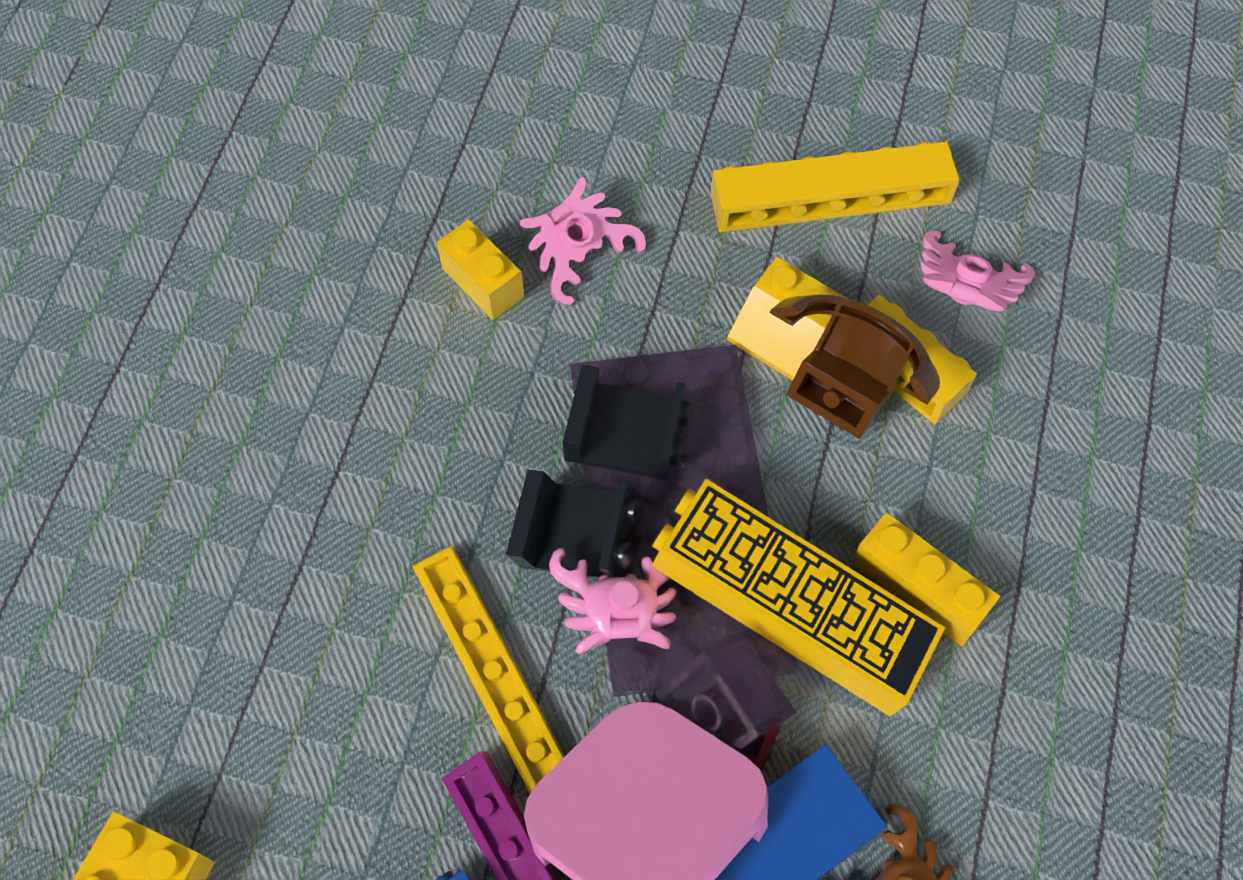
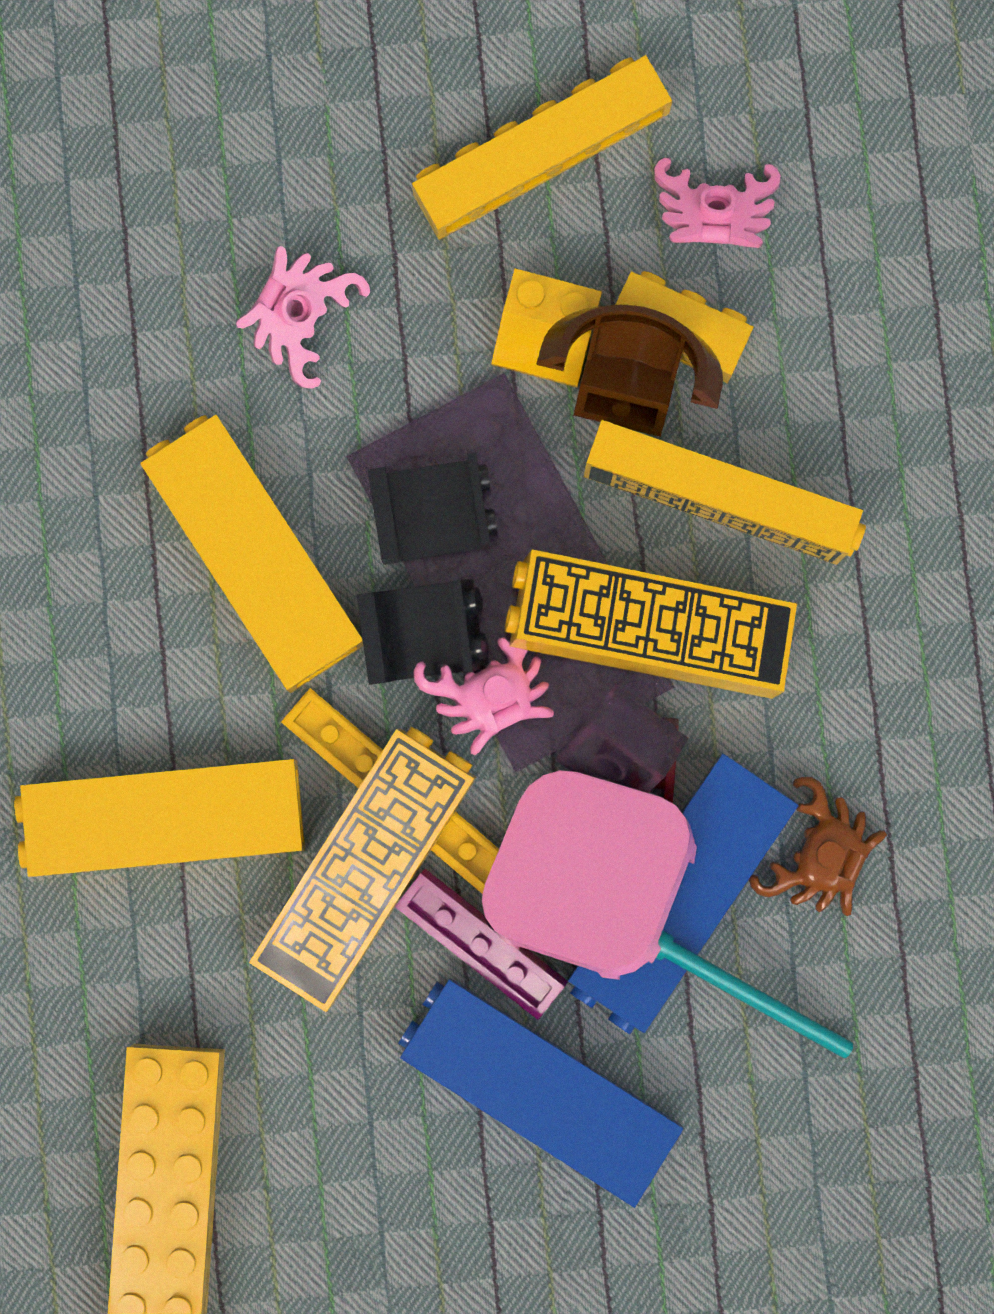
camera: 20 degrees left, 20 degrees up
yellow brick [436,219,525,321] -> none
yellow brick [851,512,1001,647] -> none
none -> yellow brick [14,759,305,877]
none -> yellow brick [140,415,363,693]
none -> brick [249,726,477,1012]
none -> yellow brick [584,420,866,565]

